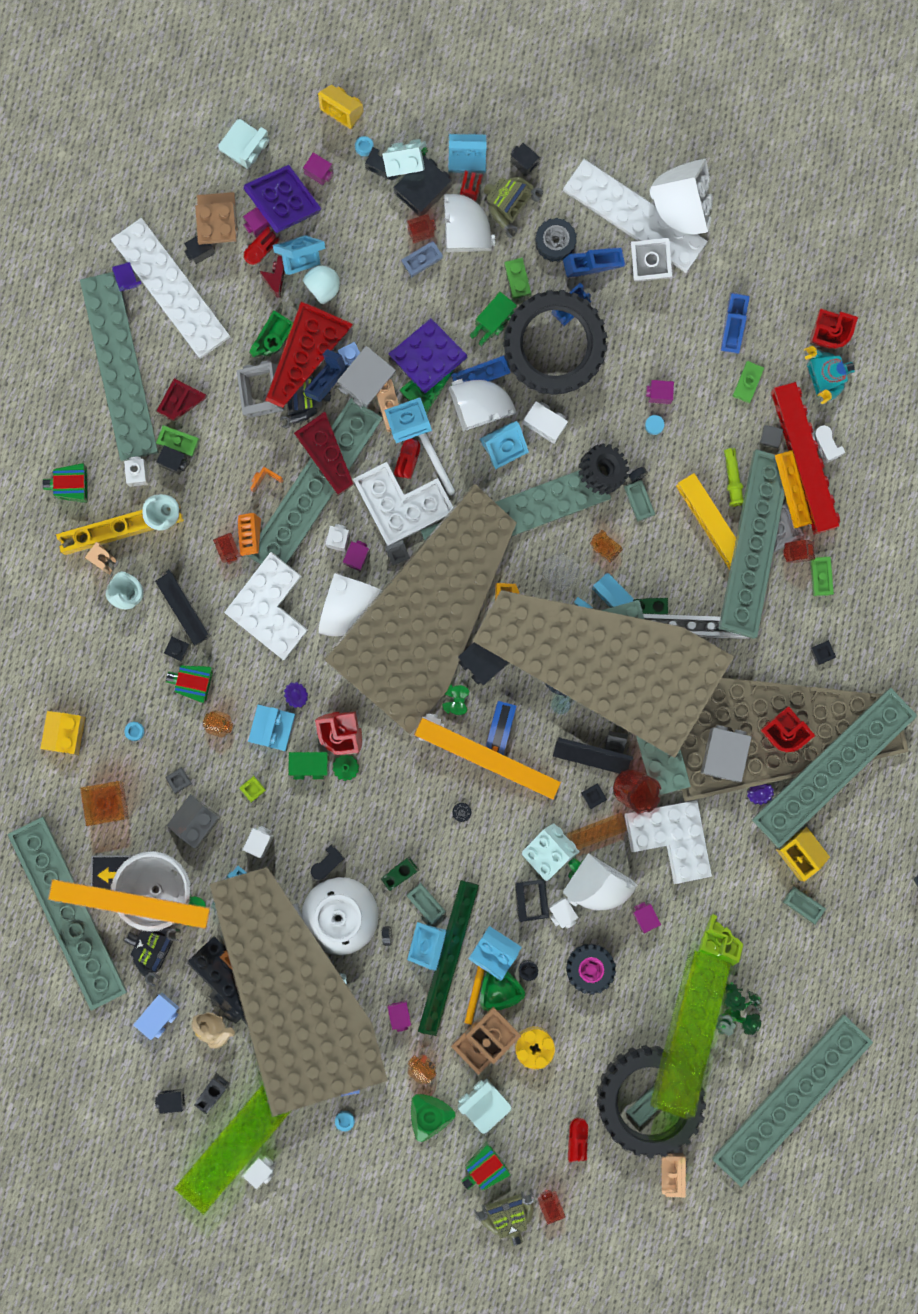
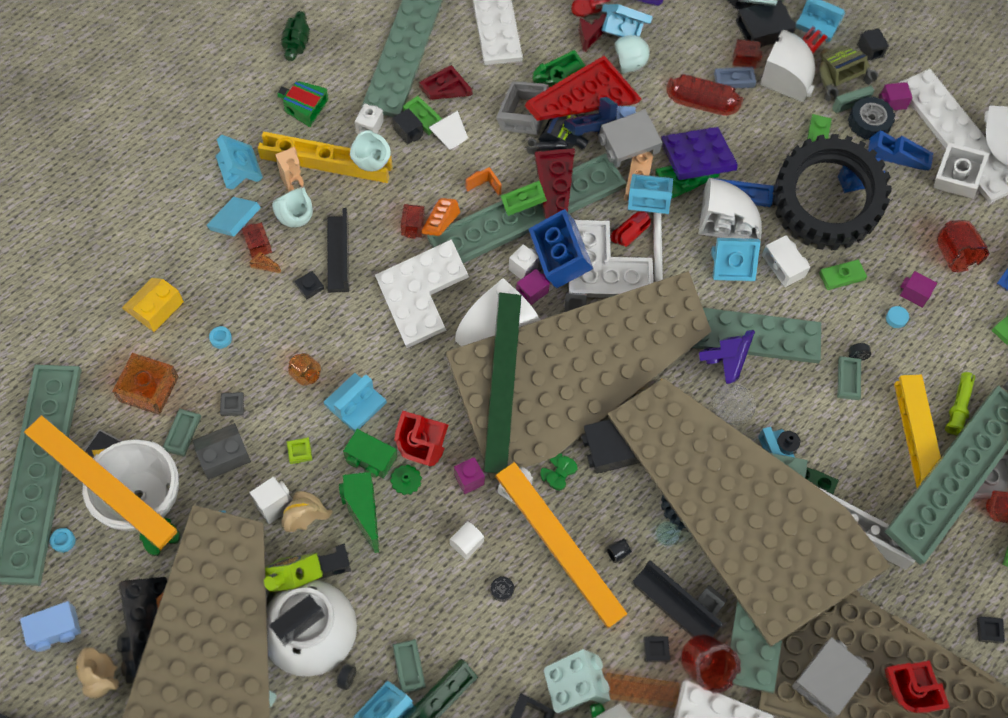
camera: 35 degrees right, 20 degrees down
torso [124,927,181,986] -> none
torso [166,665,214,704] -> none
dark purple piece [284,682,308,708] -> none
dark green leg [380,856,419,891] -> none
green hinge [470,291,517,347] -> none
blue slope [485,701,516,755] -> none
black tyre [578,443,629,495] -> none
clear orange bracket [590,530,623,563] -> none
none -> medium azure tile [50,528,75,553]
none -> sand green tile [163,409,201,457]
none -> medium azure tile [206,197,261,237]
none -> medium azure bracket [216,135,263,189]
none -> clear red brick [242,222,272,259]
none -> clear orange piece [249,252,281,273]
none -> lime torso [264,553,322,592]
none -> black panel [269,594,325,647]
none -> dark green piece [281,11,310,61]
none -> tan hair [281,491,333,532]
none -> green slope [339,472,379,553]
none -> white sticker [429,111,468,149]
none -> white piece [450,521,484,560]
none -> magenta brick [454,457,485,495]
none -> dark green tile [483,292,522,474]
none -> bright green plate [501,181,547,216]
none -> blue brick [529,209,594,289]
none -> black hose [606,538,632,563]
none -> clear red brick [666,74,743,116]
none -> dark purple piece [699,330,755,384]
none -> black tile [777,431,801,455]
none -> bright green plate [819,259,867,290]
none -> sand green tile [832,86,874,113]
none -> magenta brick [878,82,913,110]
none -> clear red cylinder [937,219,990,273]

